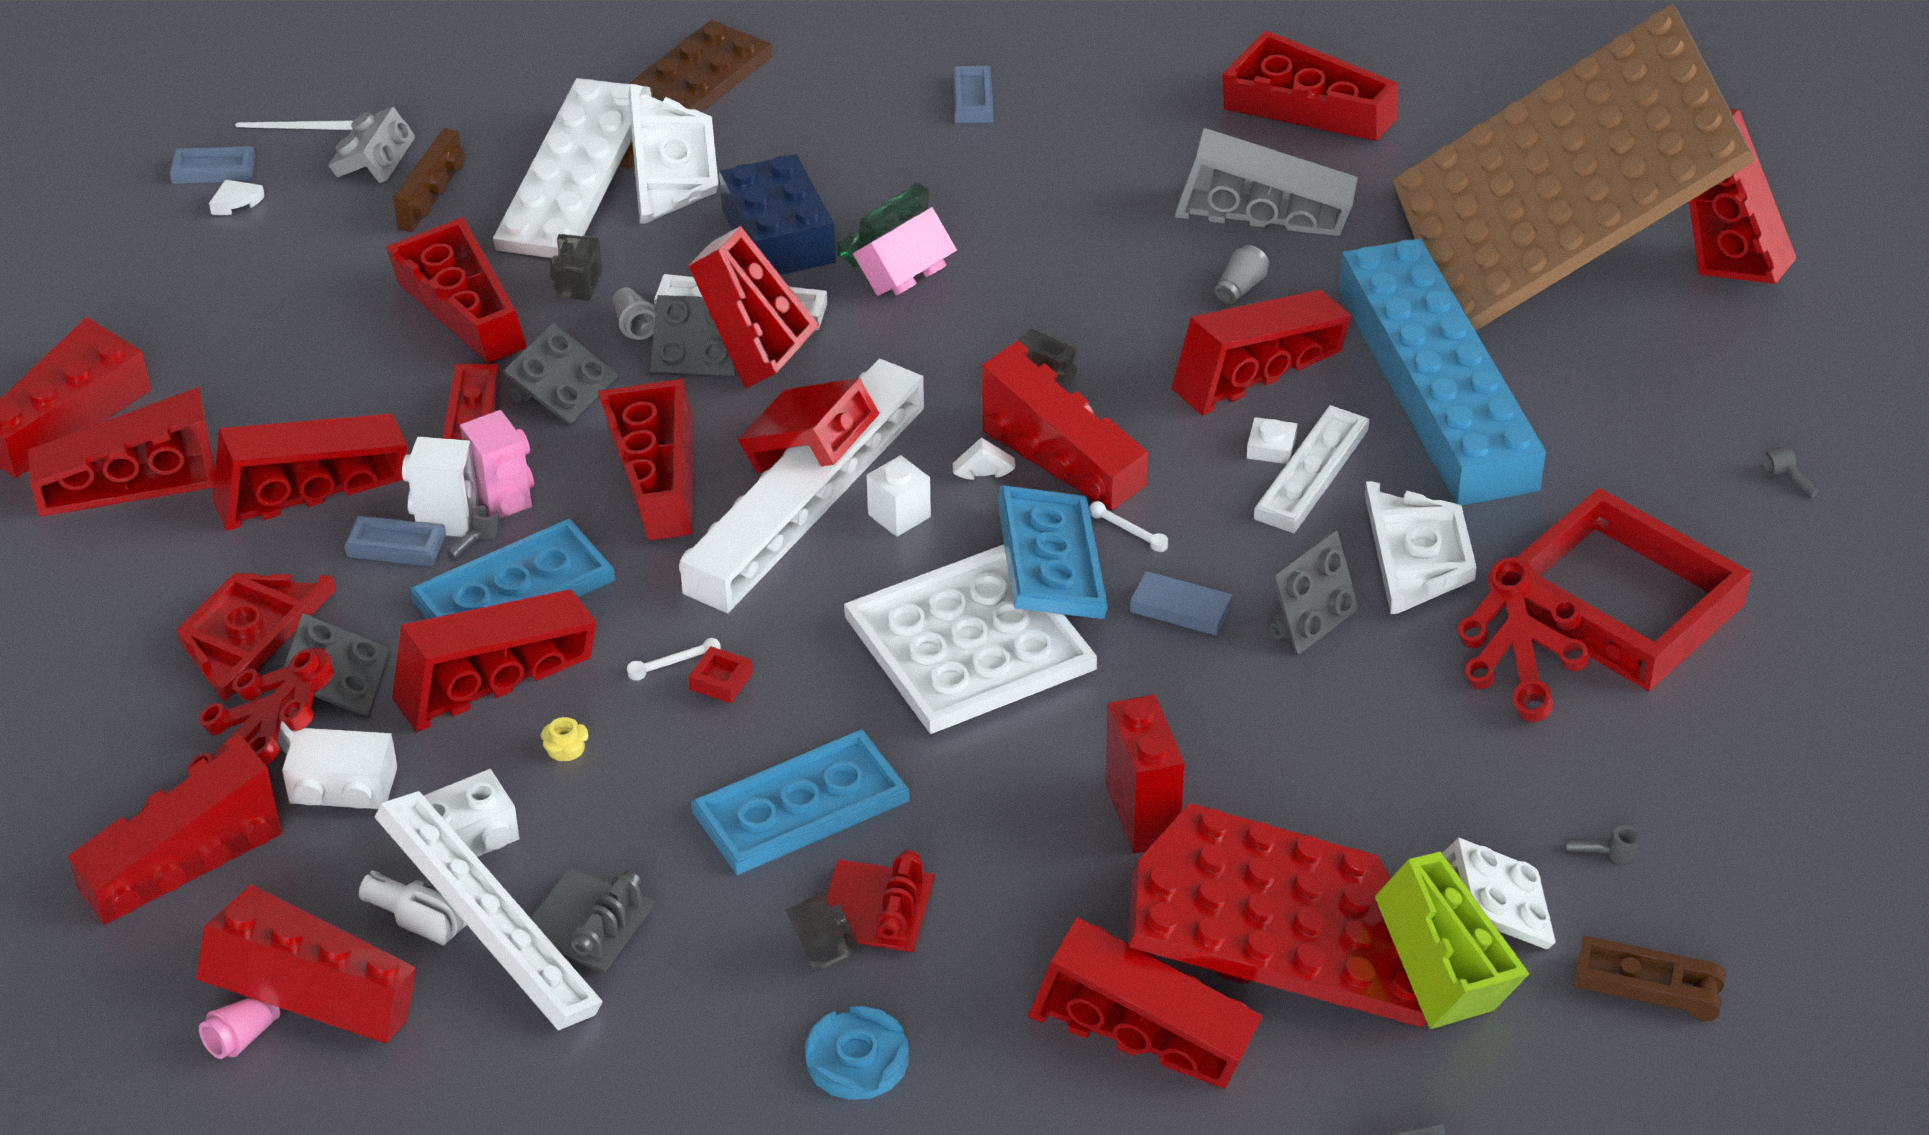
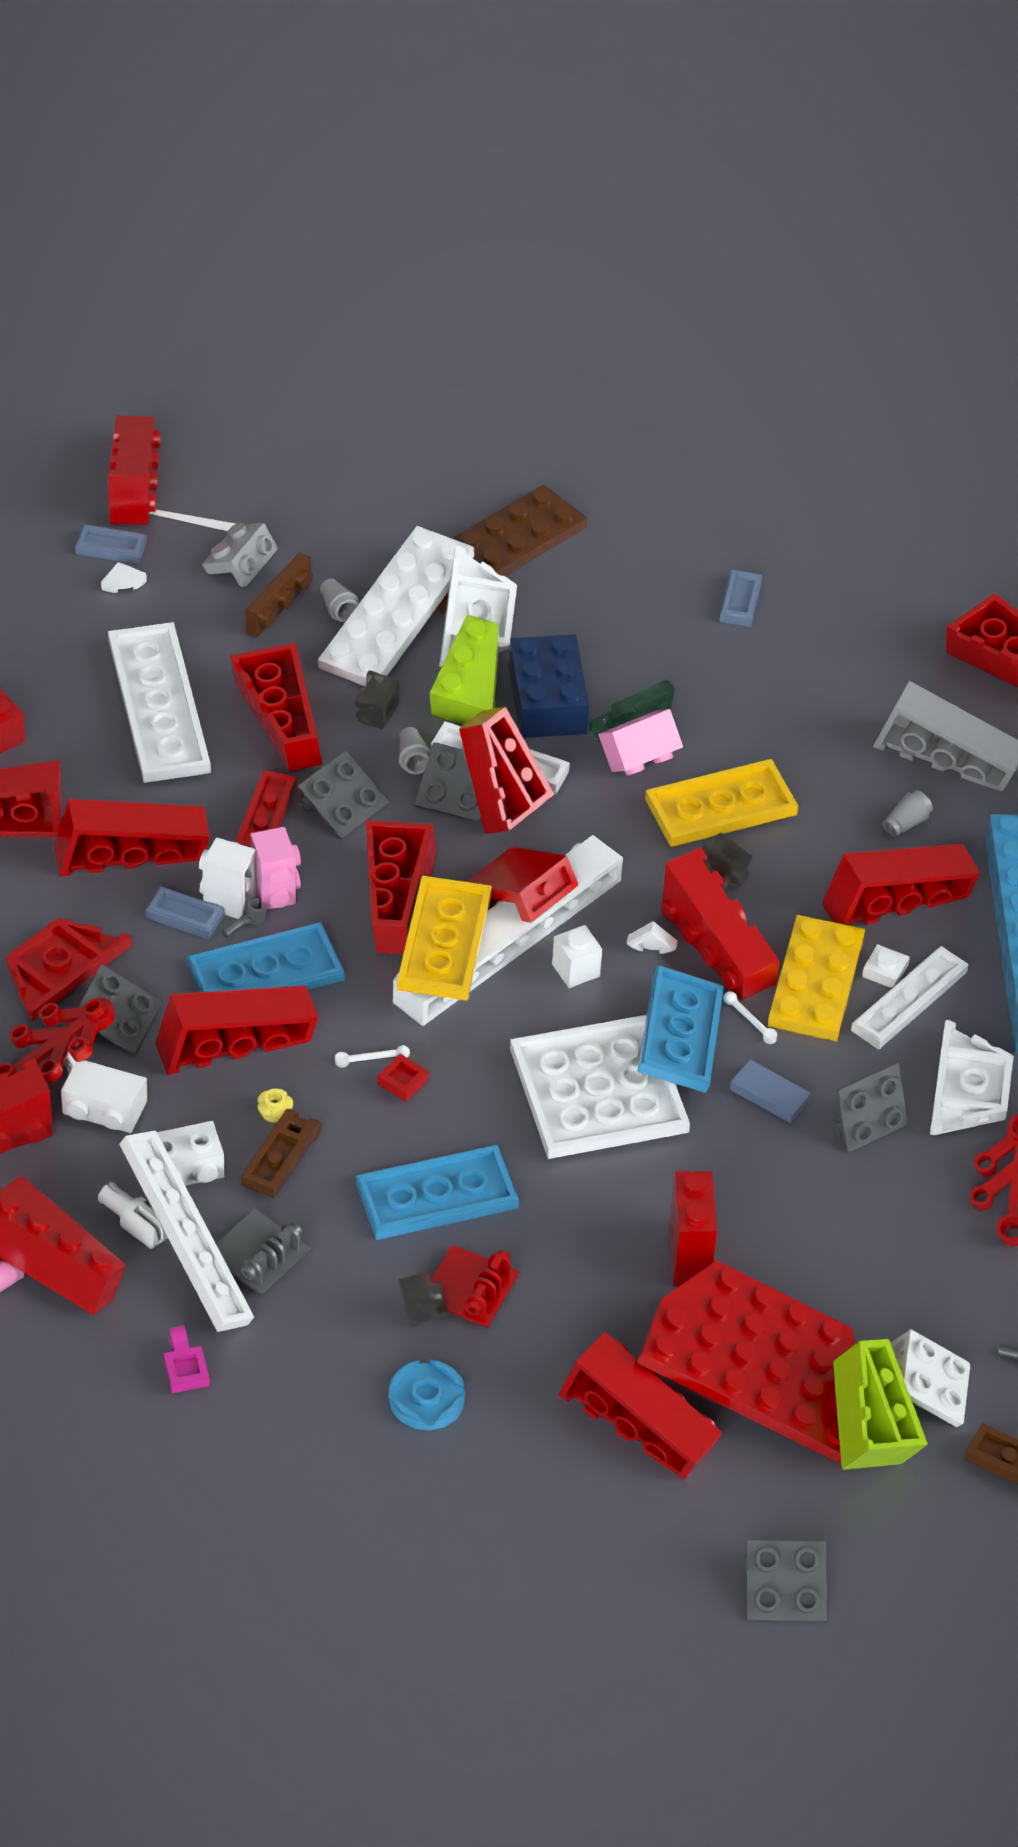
camera: 10 degrees right, 5 degrees up
none -> red wedge [108,415,161,525]
none -> white plate [108,622,211,783]
none -> dark pink plate [163,1325,210,1393]
none -> reddish brown plate [241,1108,322,1199]
none -> light grey cone [320,579,359,622]
none -> yellow plate [397,876,492,1001]
none -> lime wedge [429,614,500,725]
none -> yellow plate [645,759,798,847]
none -> yellow plate [767,915,865,1042]

